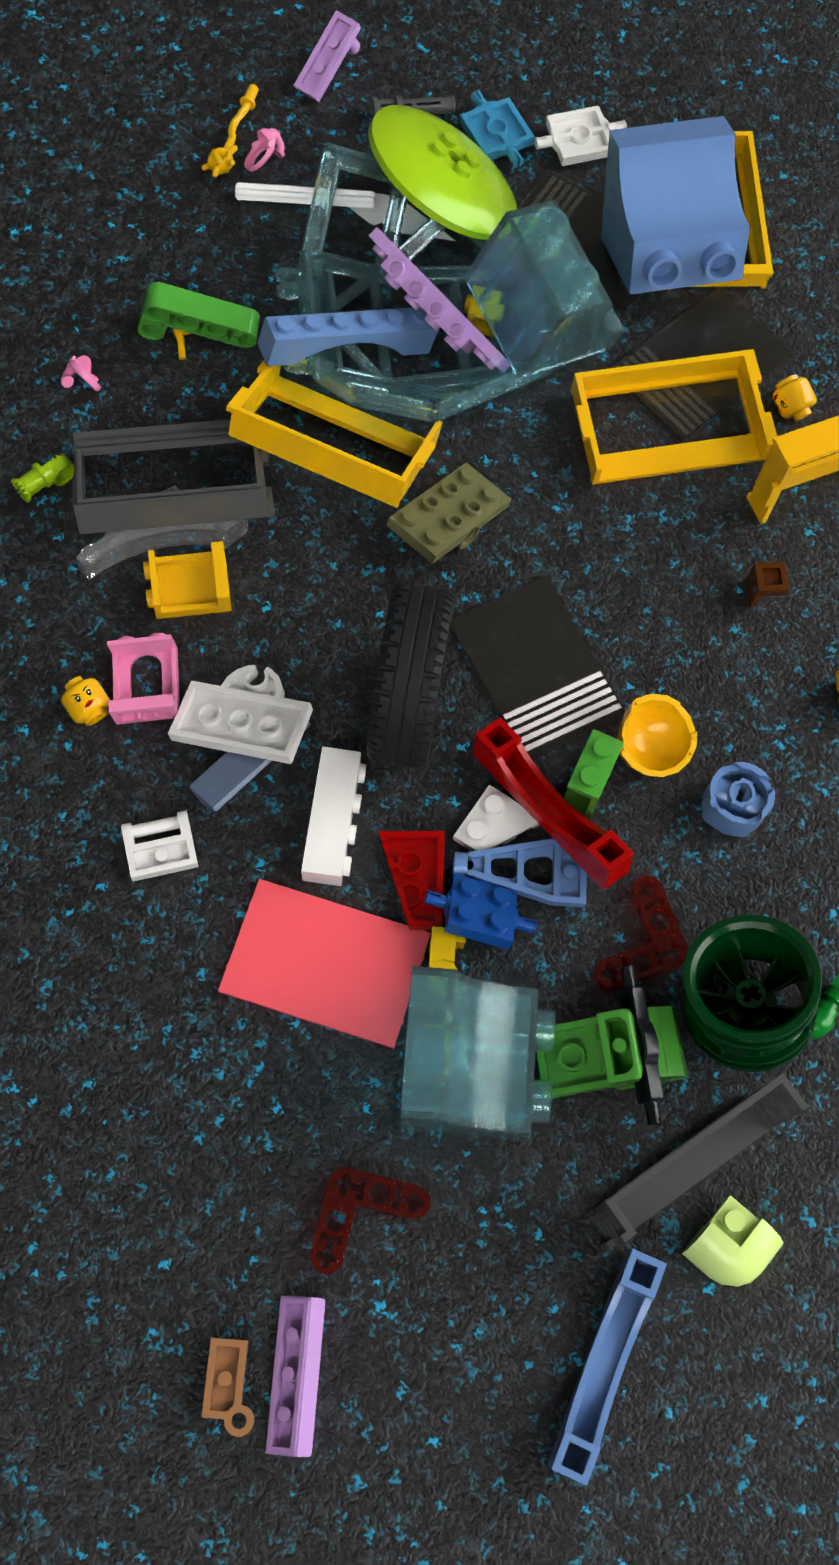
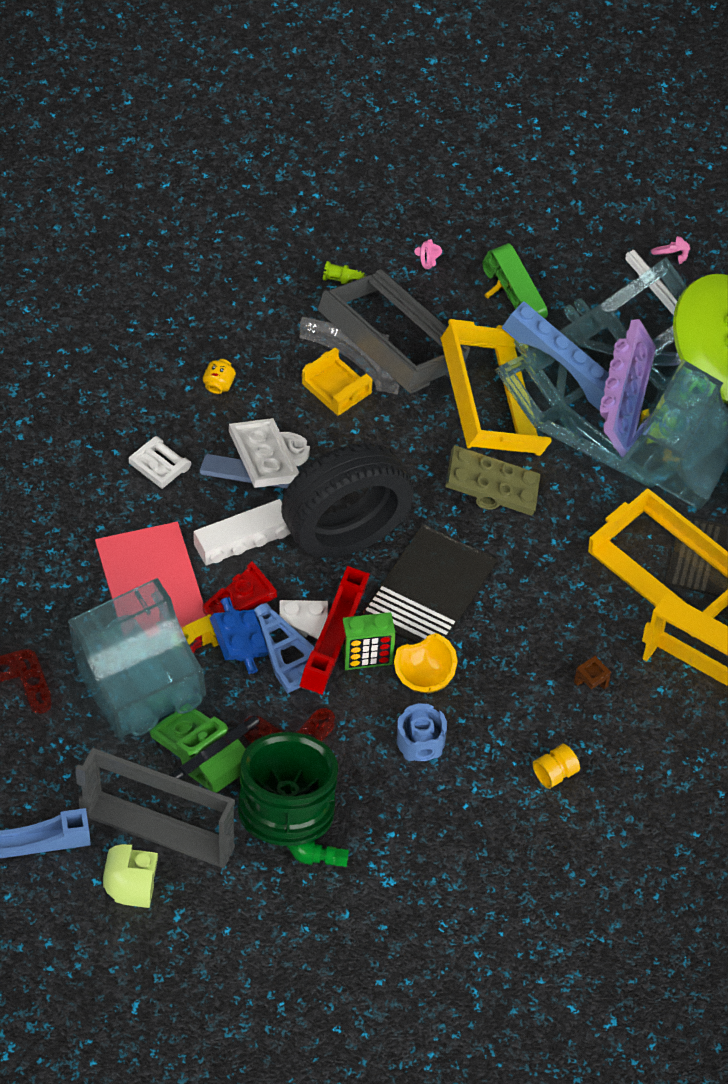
camera: 60 degrees right, 15 degrees down
bright pink panel [107,633,180,725] -> none
yellow piece [202,84,259,178] -> none

